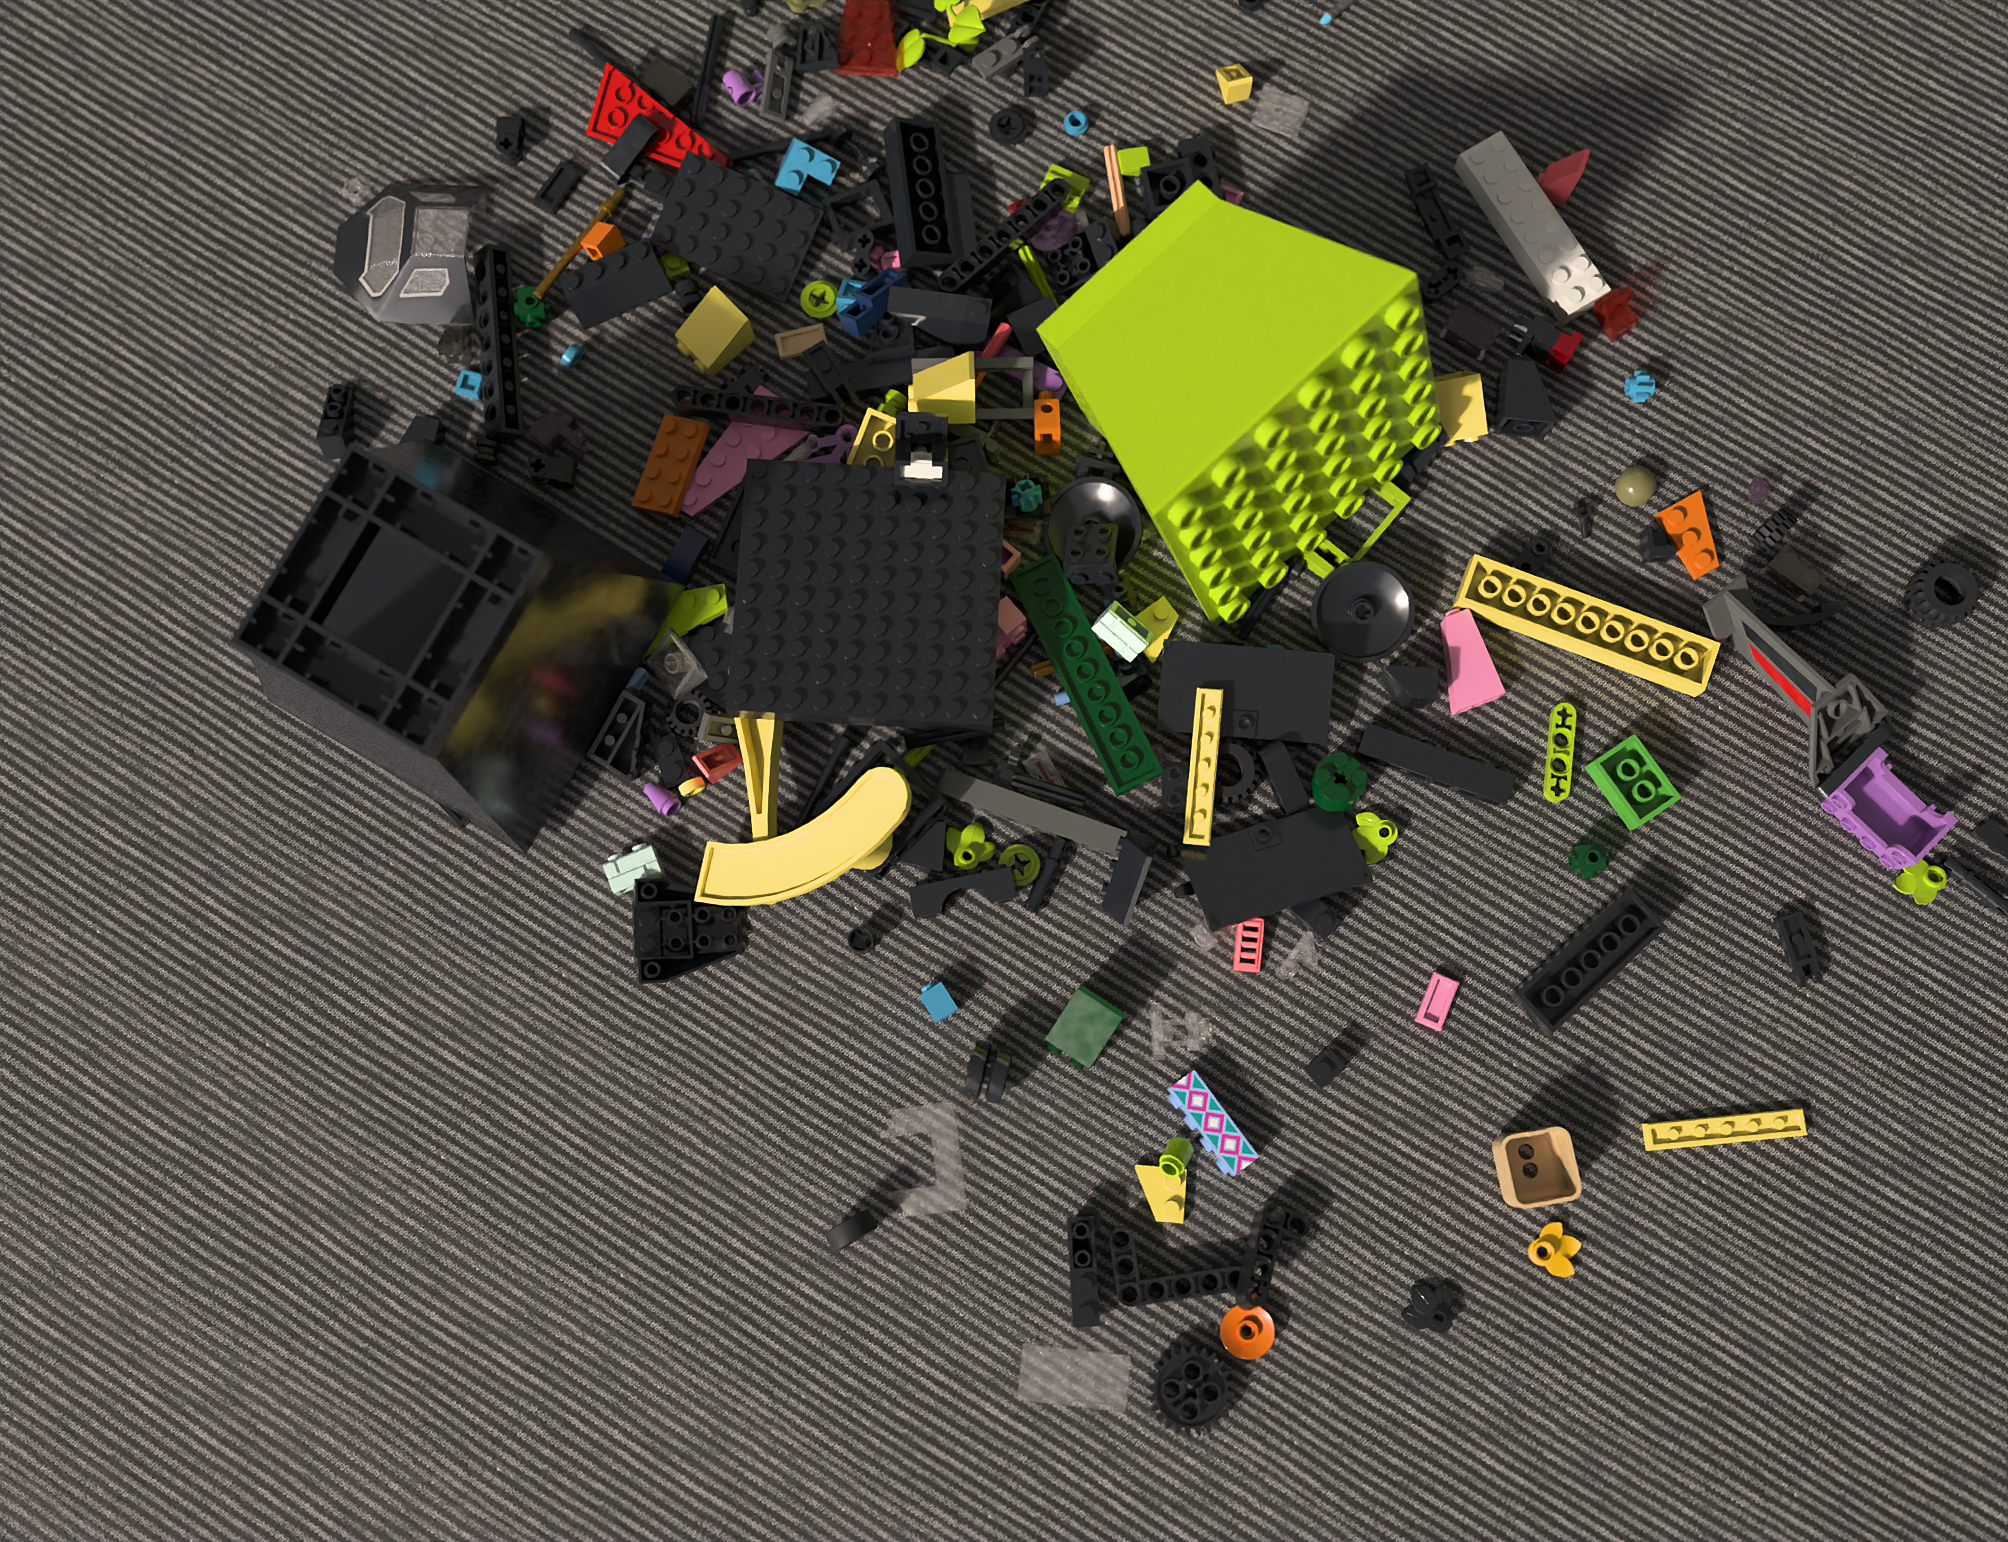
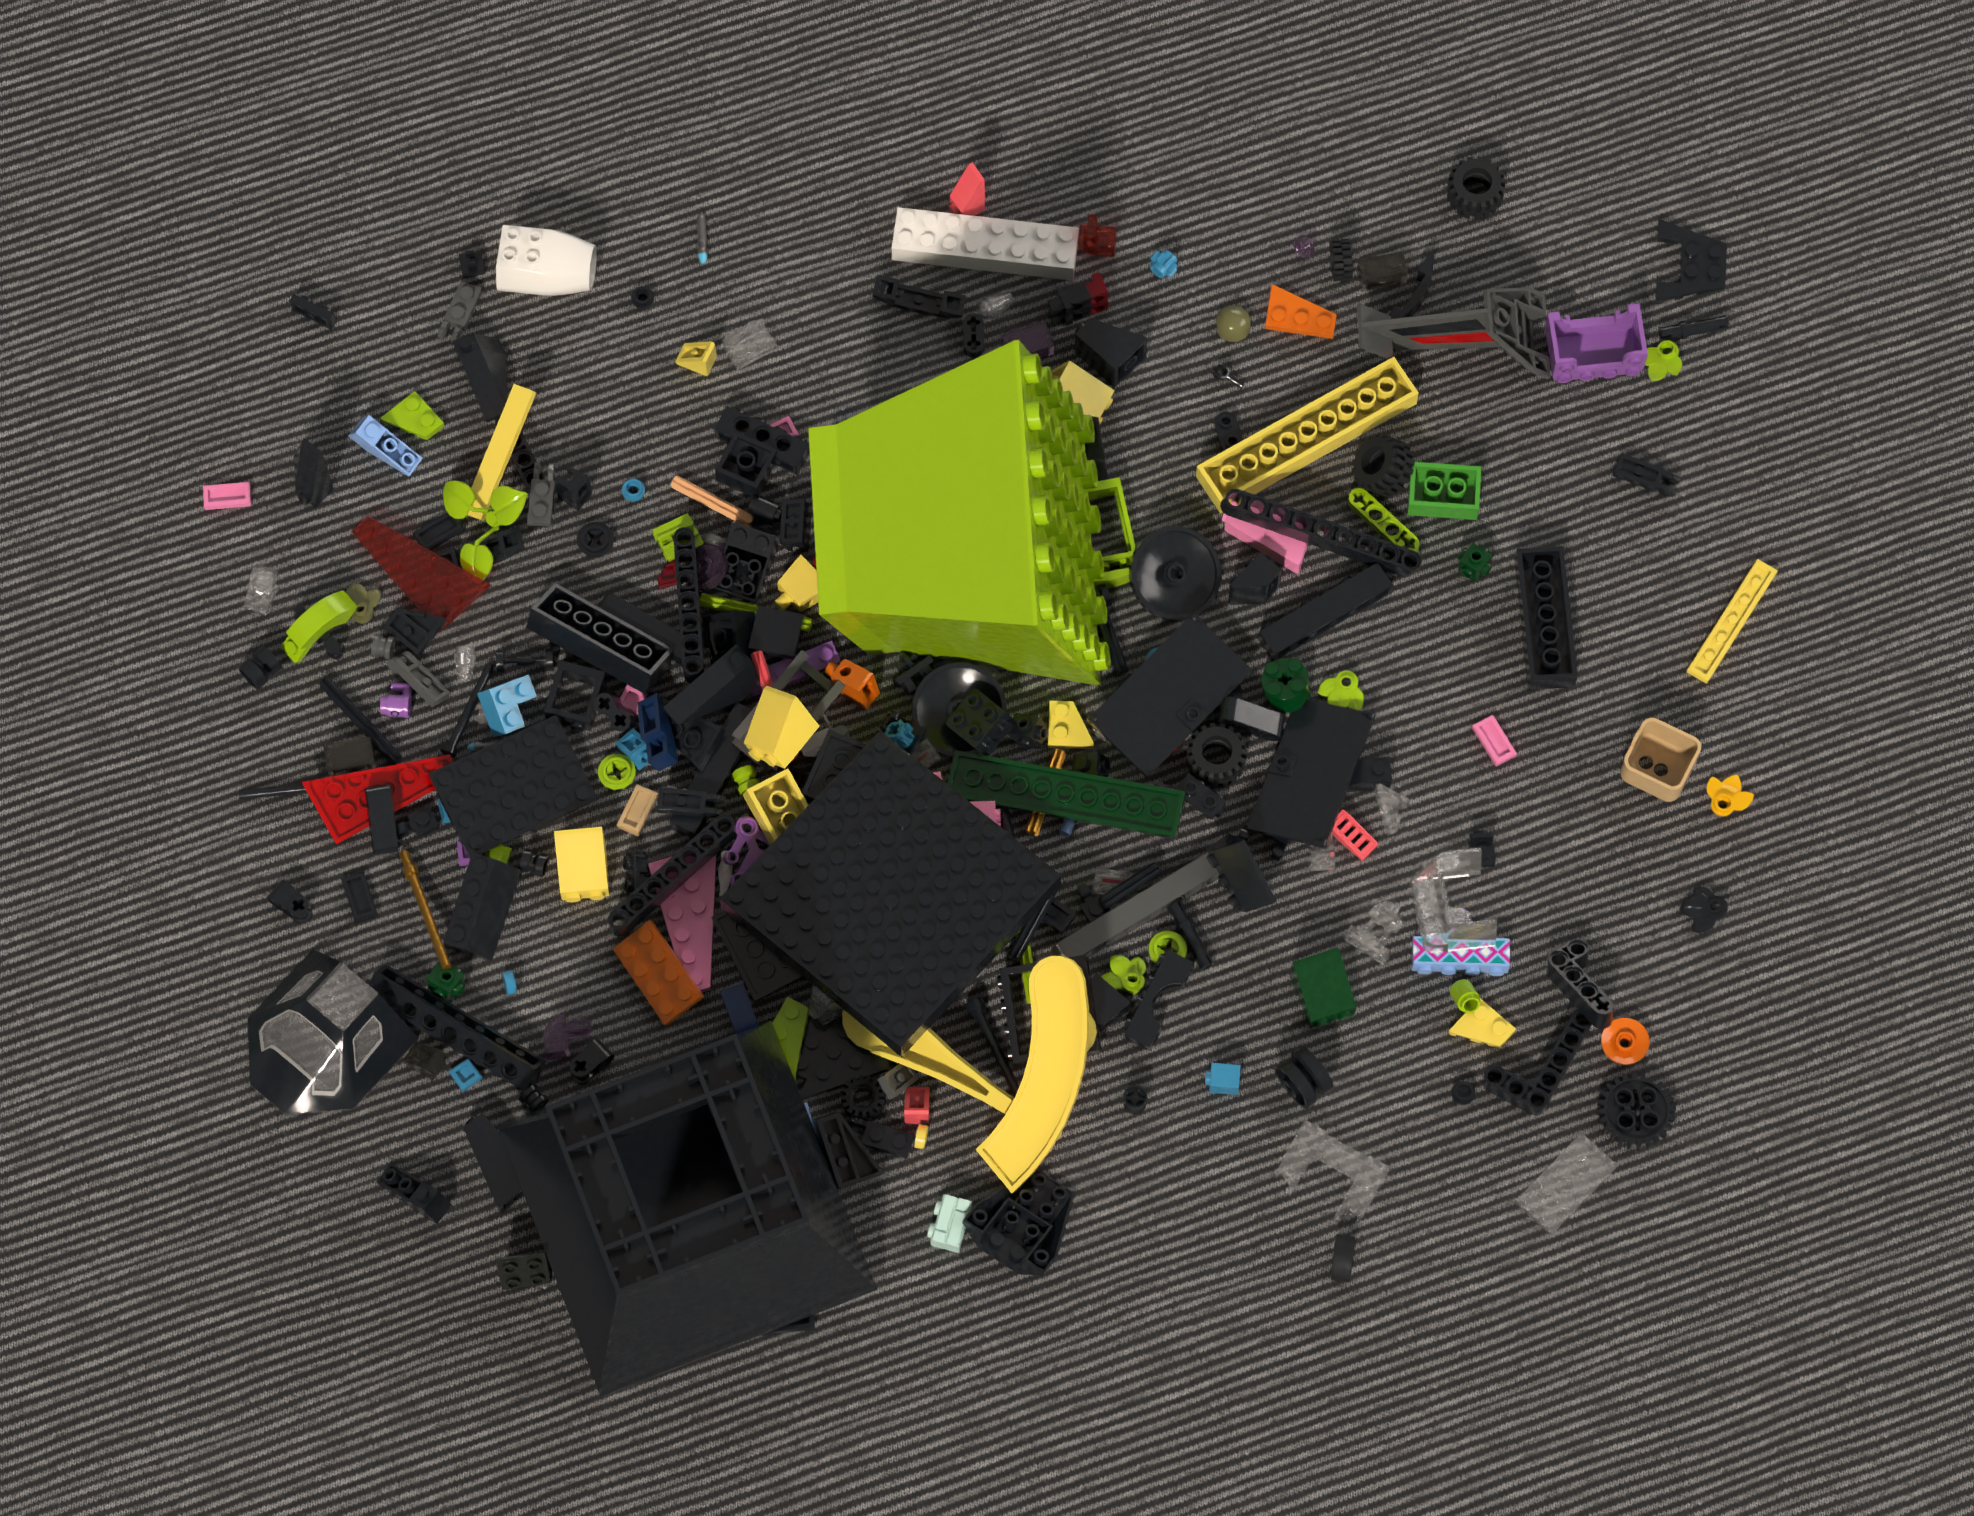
camera: 55 degrees left, 10 degrees down
clear plate [341,178,371,206] -> none
orange brick [580,222,626,261] -> none
medium lavender cone [643,781,681,817] -> none
clear slope [647,627,708,699] -> none
black brick [894,411,948,487] -> none
black slope [1066,1216,1100,1328] -> none
light aqua brick [1091,600,1154,662] -> none
lime slope [1117,147,1150,177] -> none
light yellow tile [1183,688,1224,846] -> none
black panel [1639,527,1675,563] -> none
black beam [1811,721,1894,802] -> none
none -> black beam [1220,489,1421,577]
none -> black tyre [1352,433,1415,497]
none -> clear windscreen [1411,847,1497,953]

